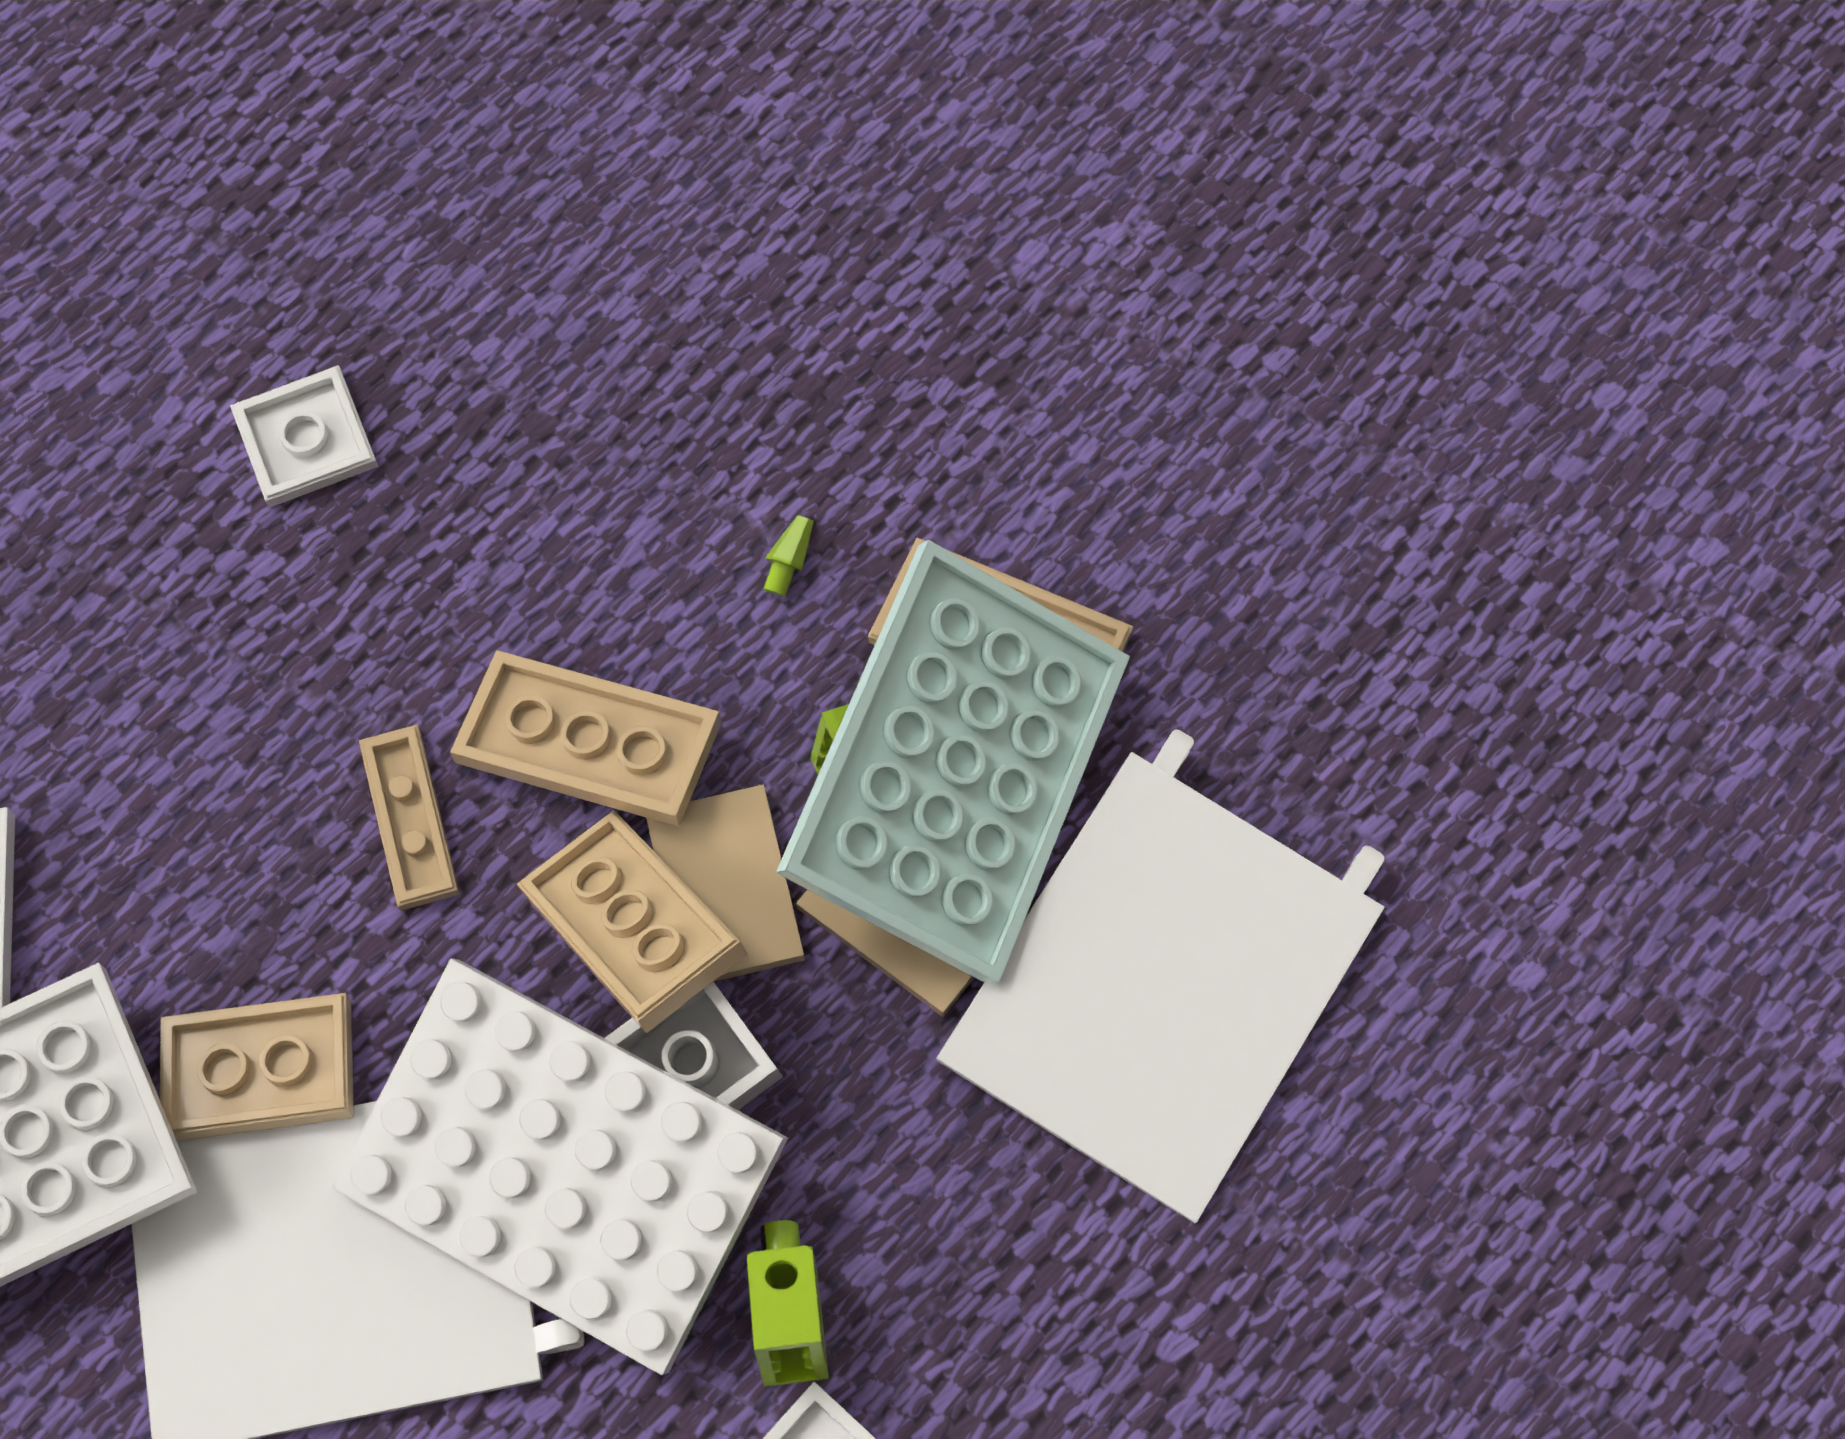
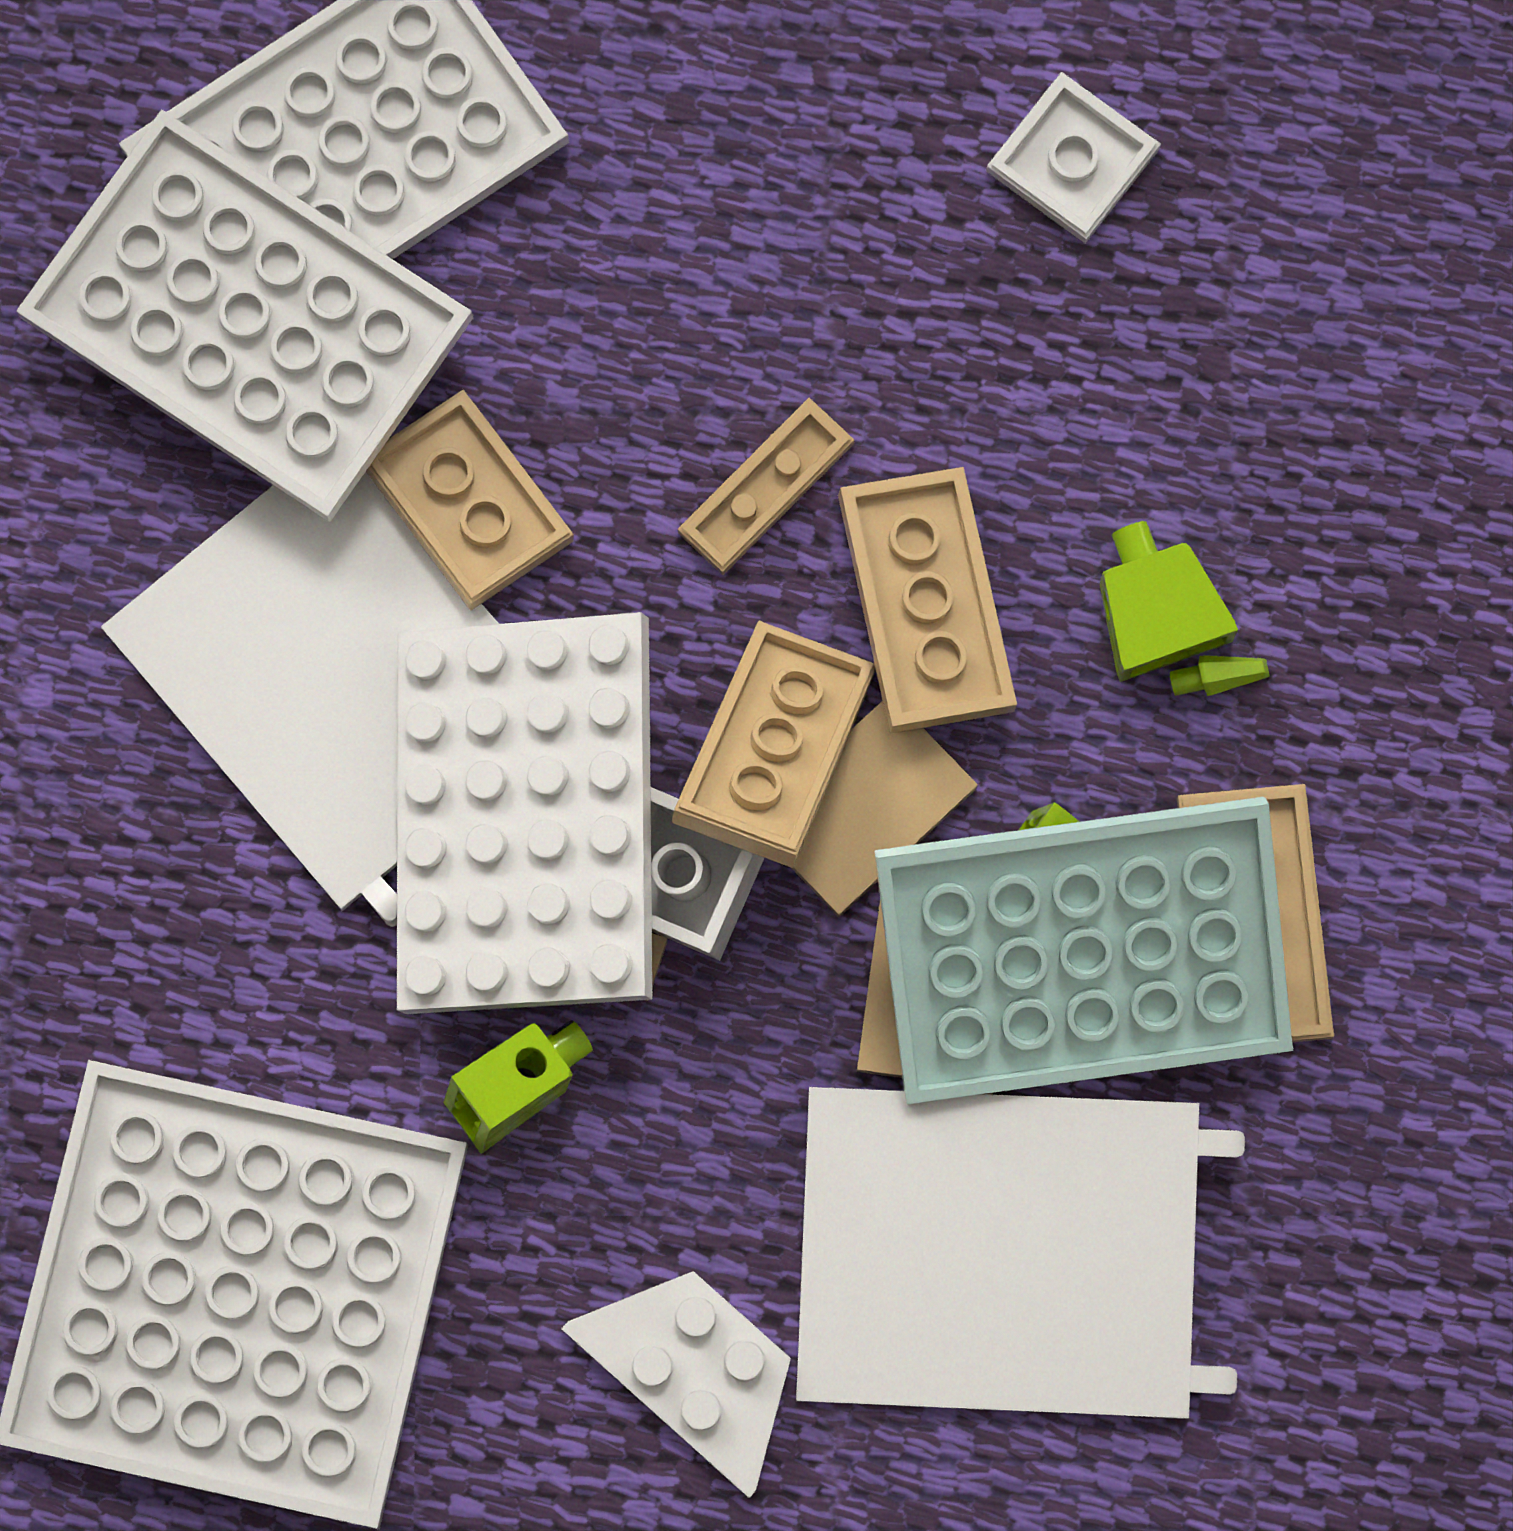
camera: 60 degrees right, 10 degrees up
none -> white wing [562,1271,791,1498]
none -> lime torso [1099,521,1238,682]

